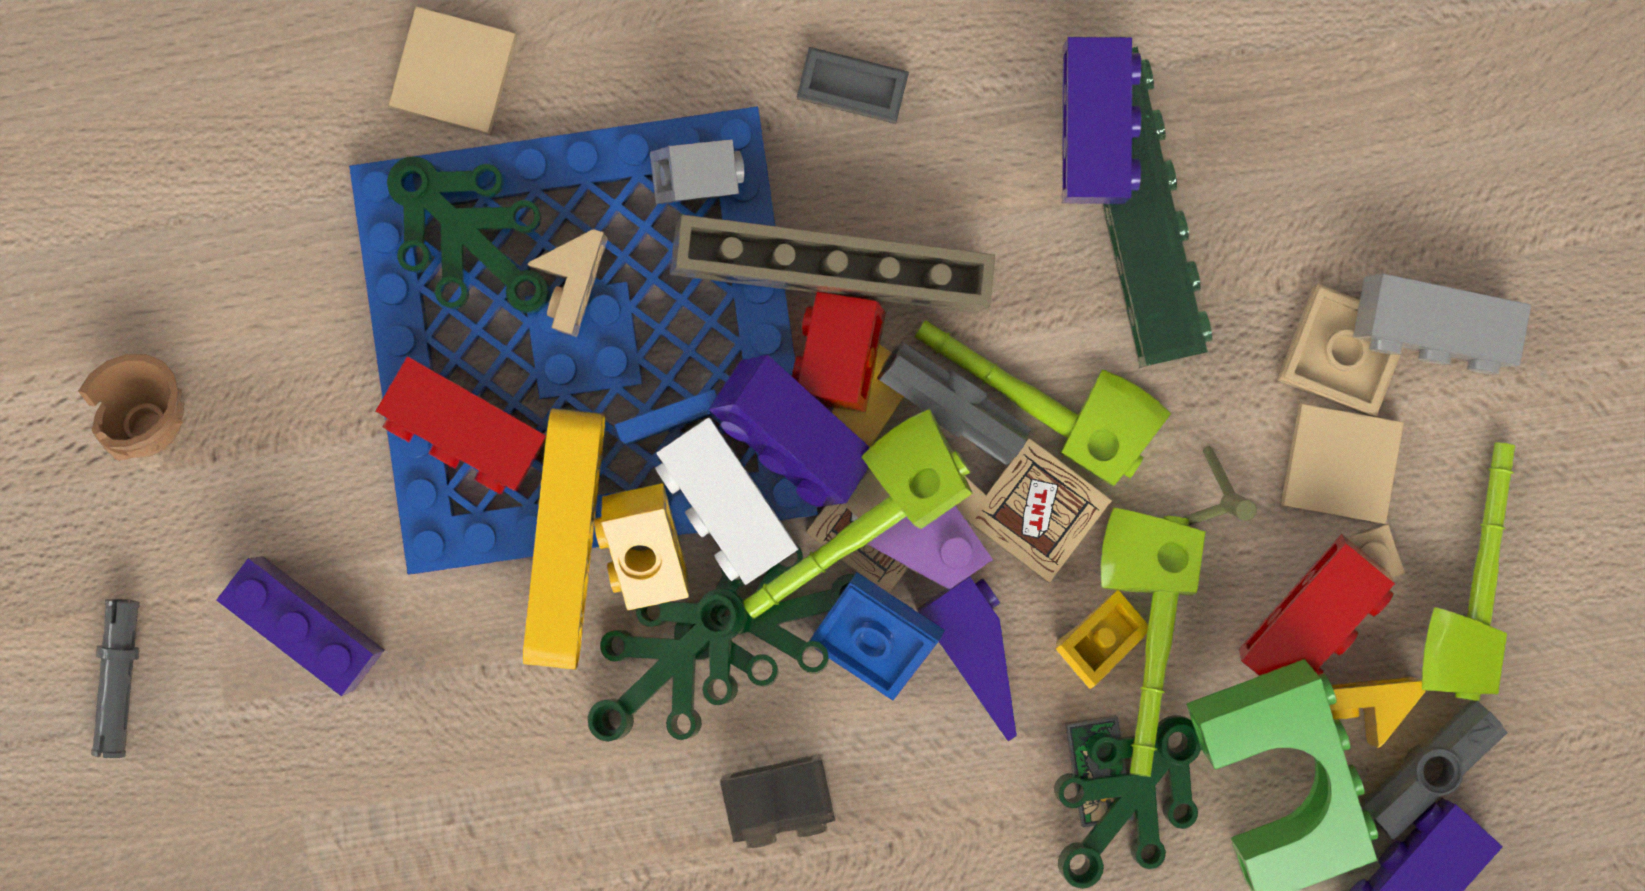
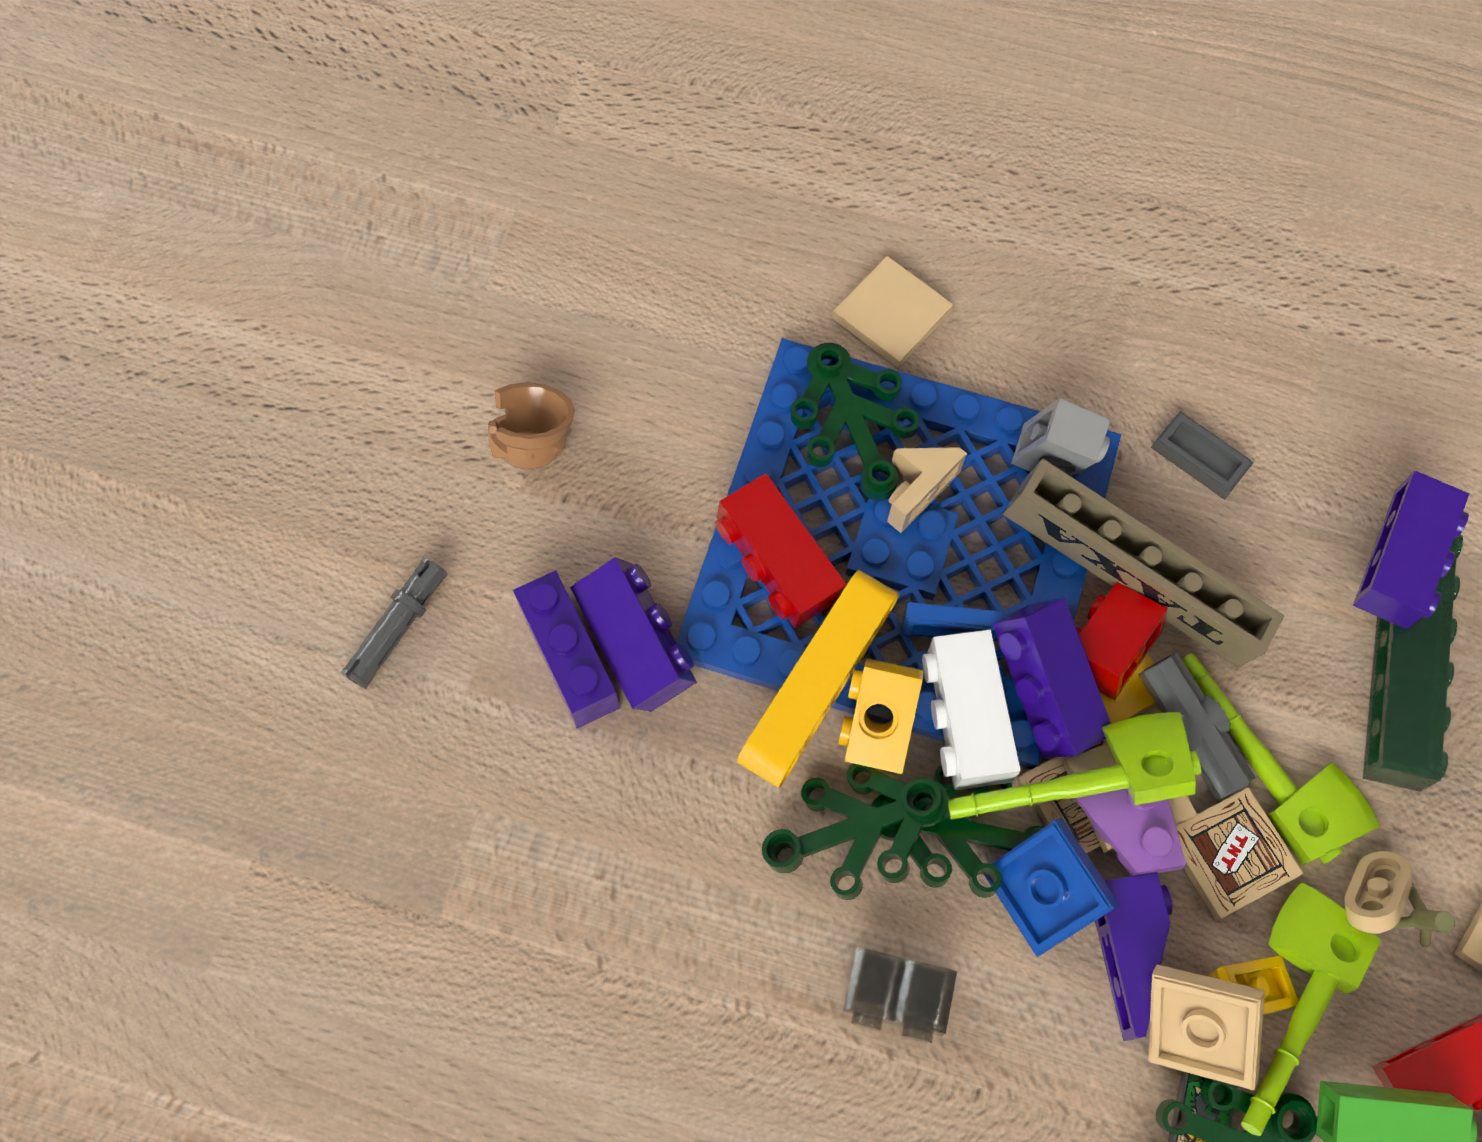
camera: 30 degrees right, 20 degrees down
none -> dark purple brick [570,557,697,712]
none -> tan plate [1148,965,1265,1091]
none -> tan plate [1344,851,1412,934]

